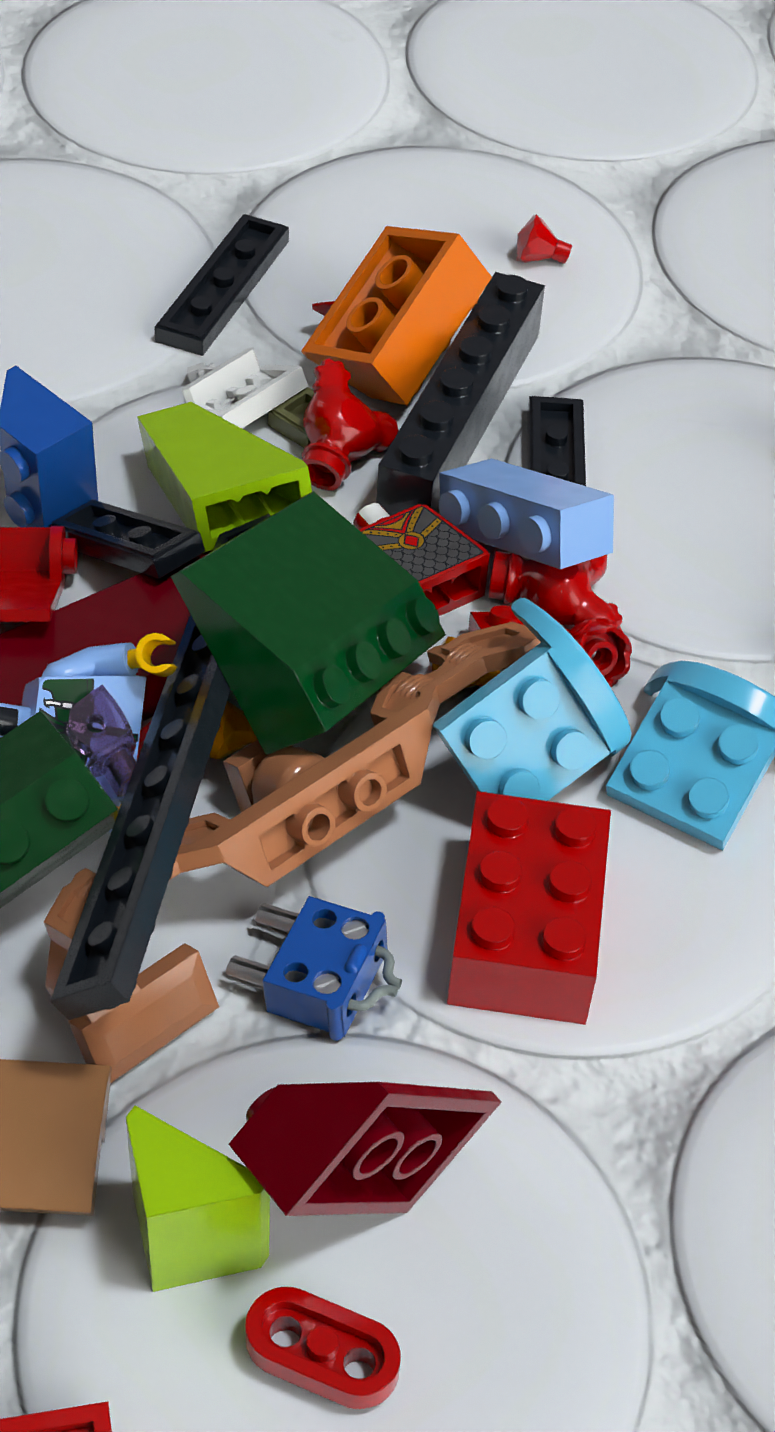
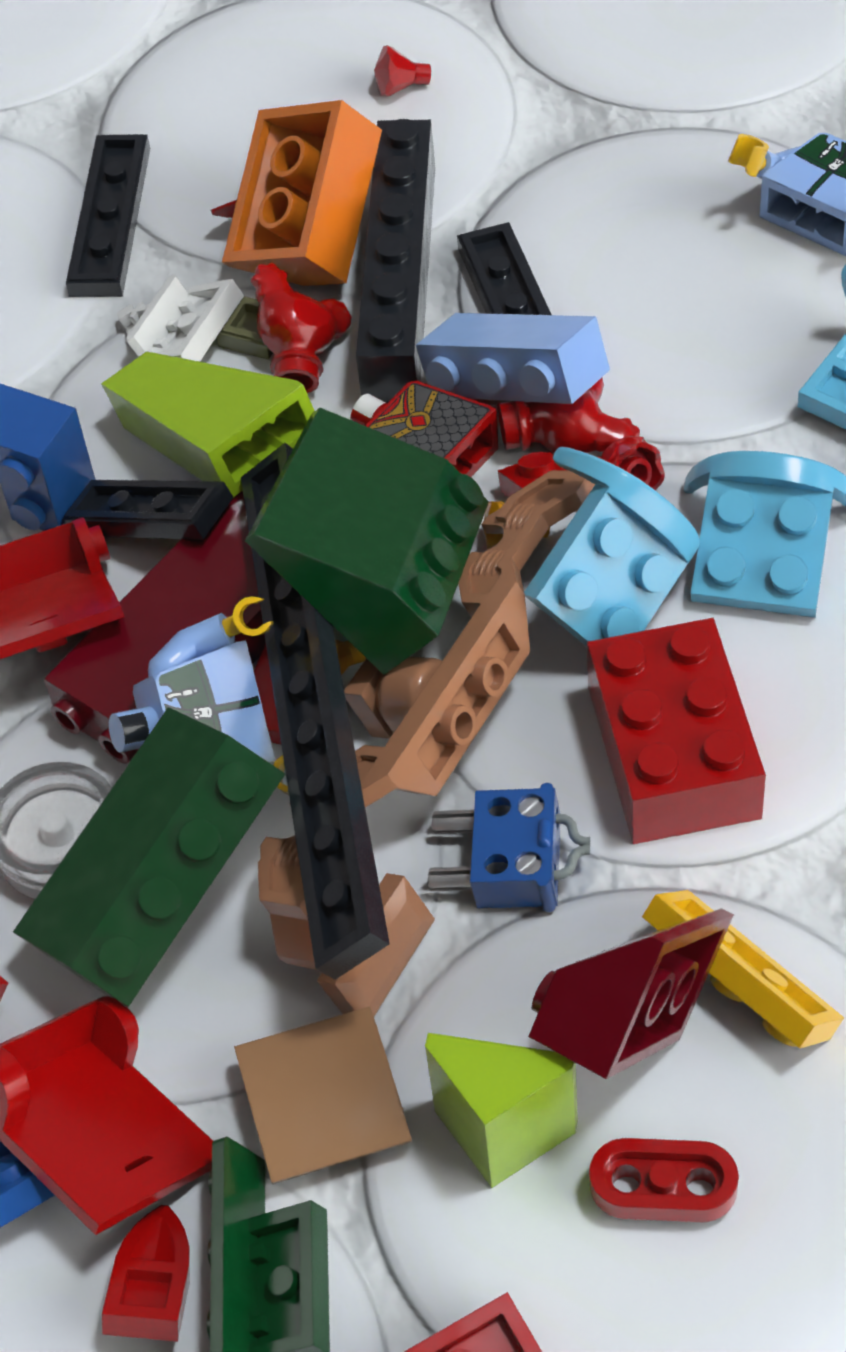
camera: 10 degrees left, 5 degrees up
clear purple piece [67,685,136,797] -> none
none -> yellow plate [642,890,845,1049]

